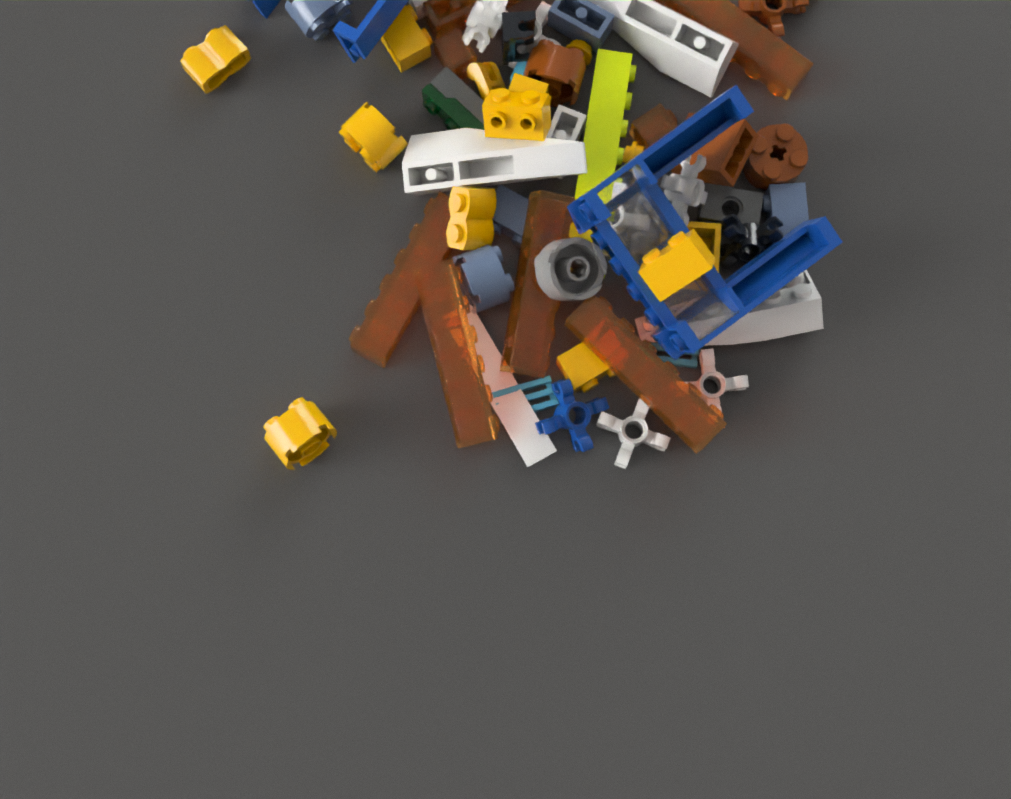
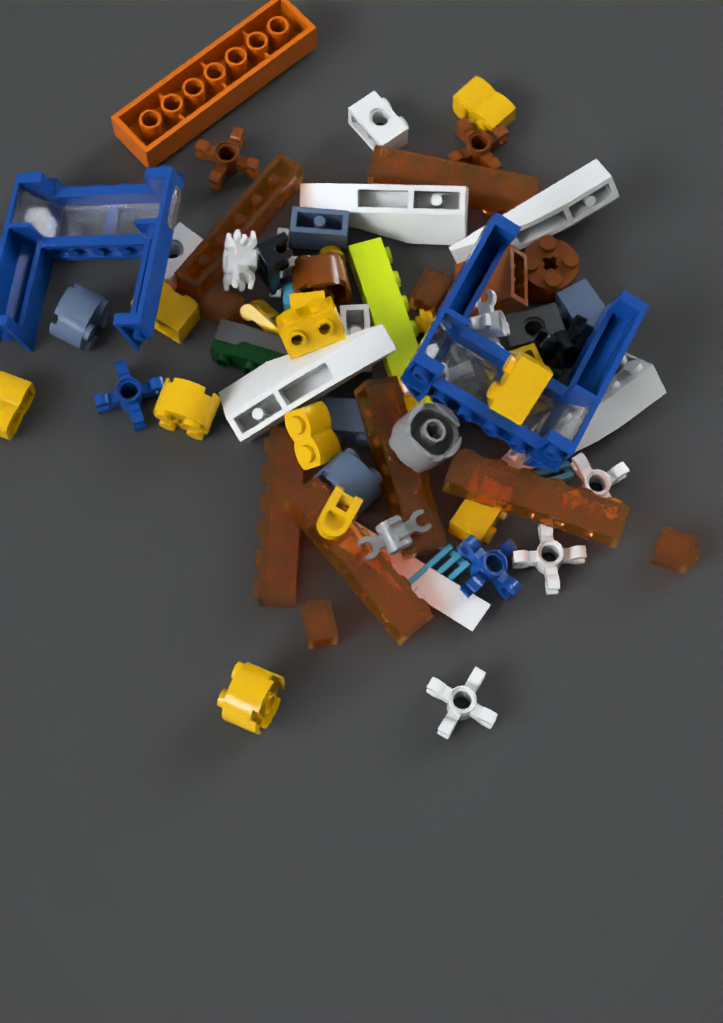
camera: 25 degrees left, 10 degrees down
none -> blue pin [93,359,164,431]
none -> clear orange brick [301,599,338,650]
none -> yellow plate [316,485,364,540]
none -> light grey pin [357,509,432,561]
none -> white pin [426,666,498,740]
none -> white wedge [448,158,620,264]
none -> clear orange brick [651,526,701,574]

